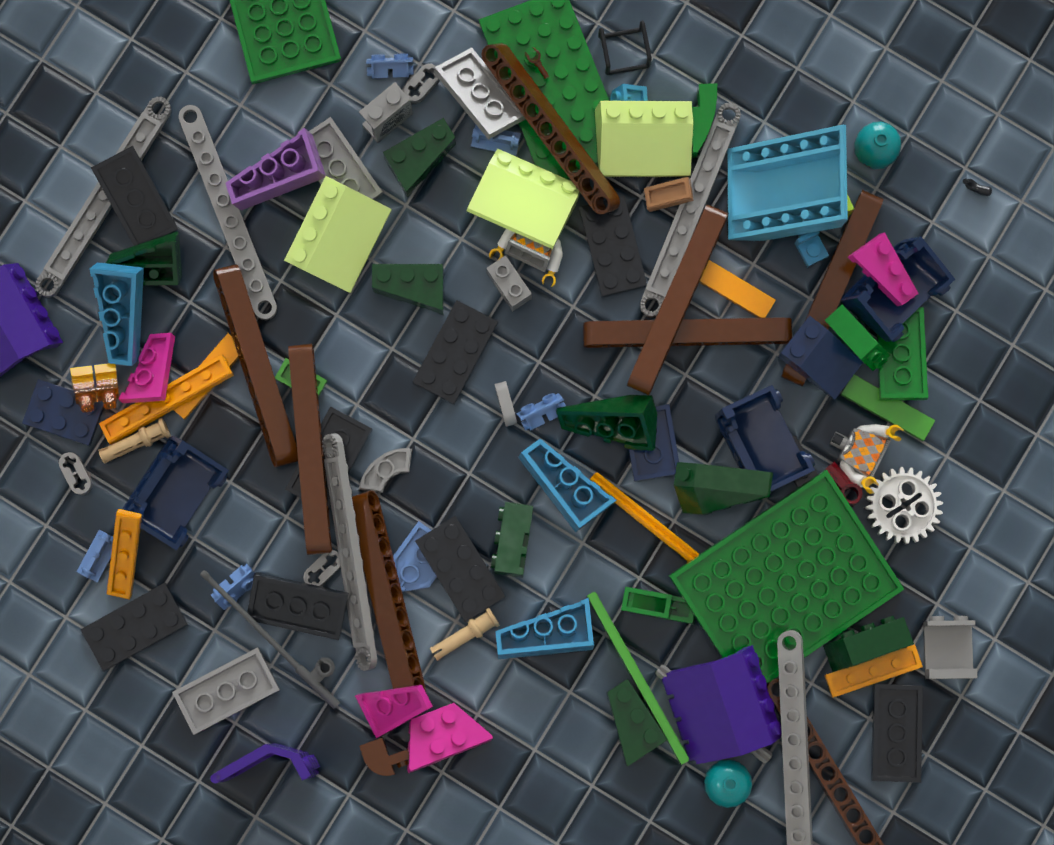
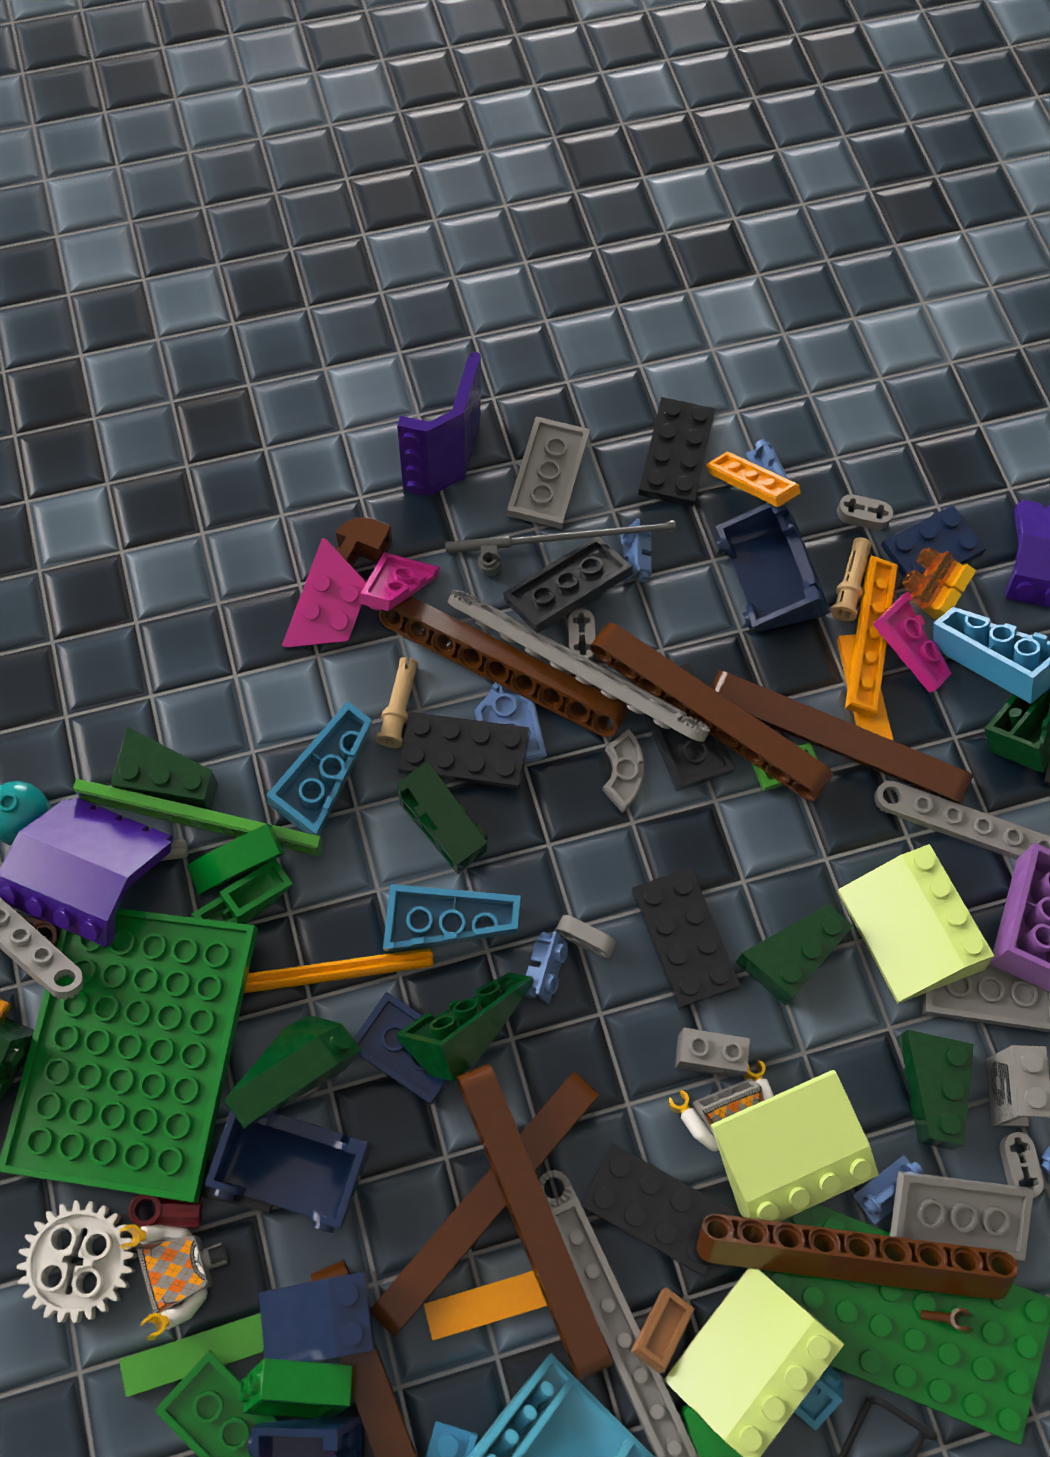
camera: 130 degrees right, 15 degrees down
none -> green slope [186,824,285,895]

